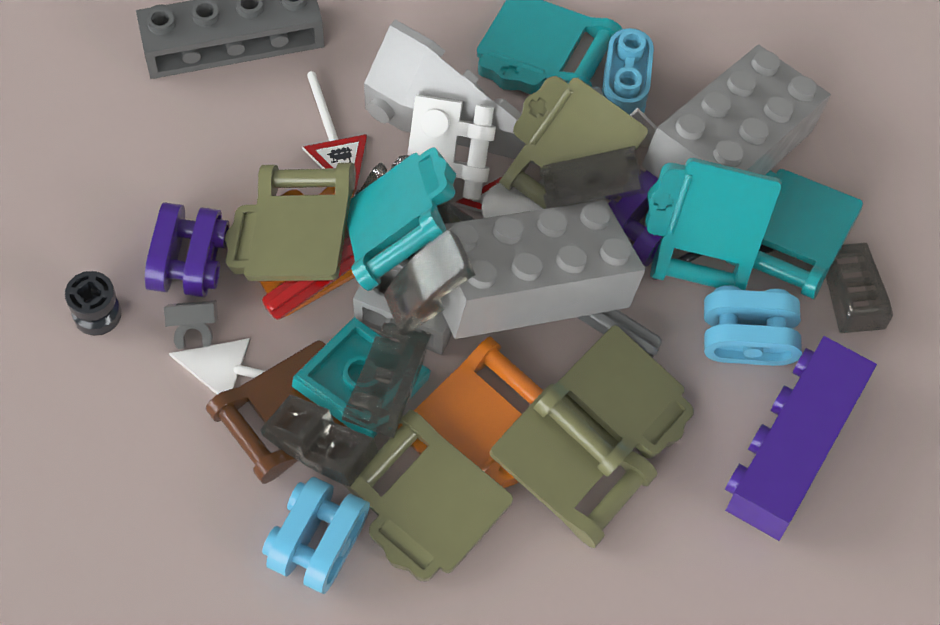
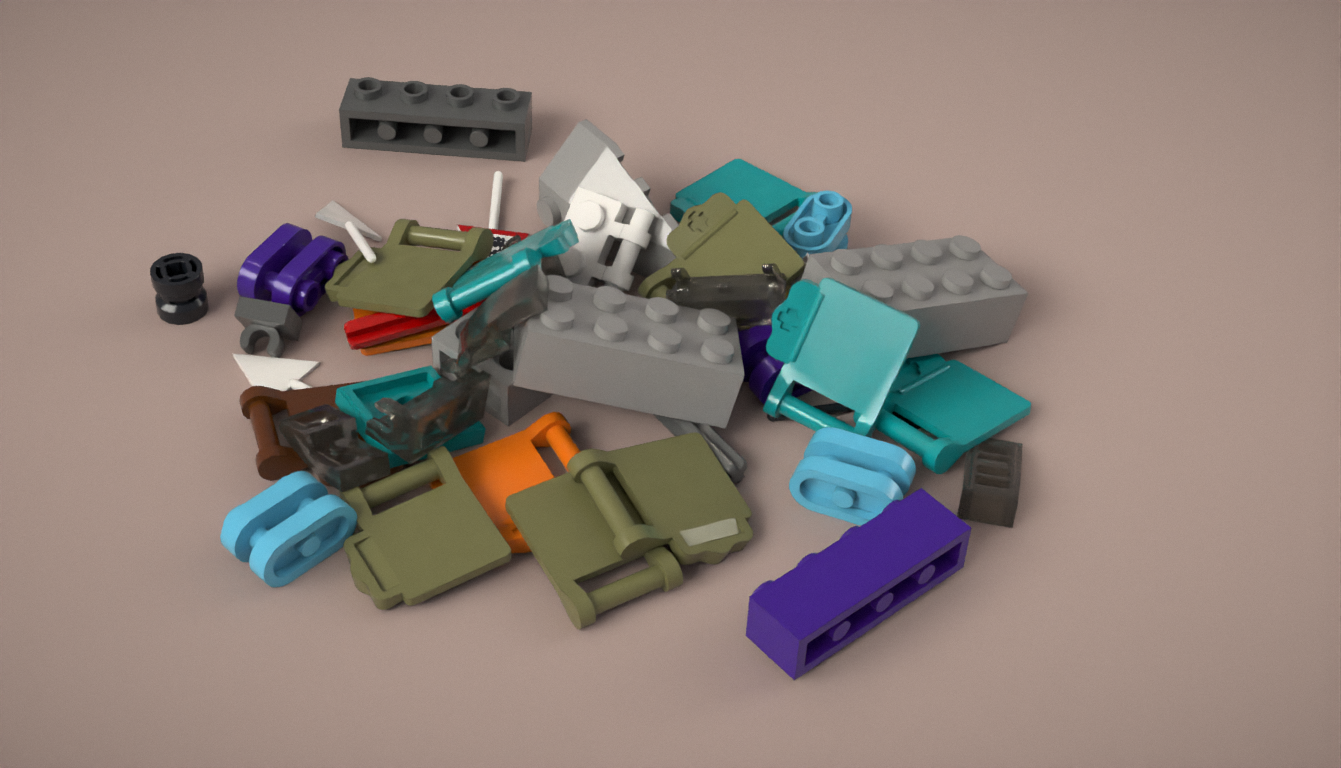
camera: 20 degrees right, 20 degrees down
none -> white piece [315,200,382,263]

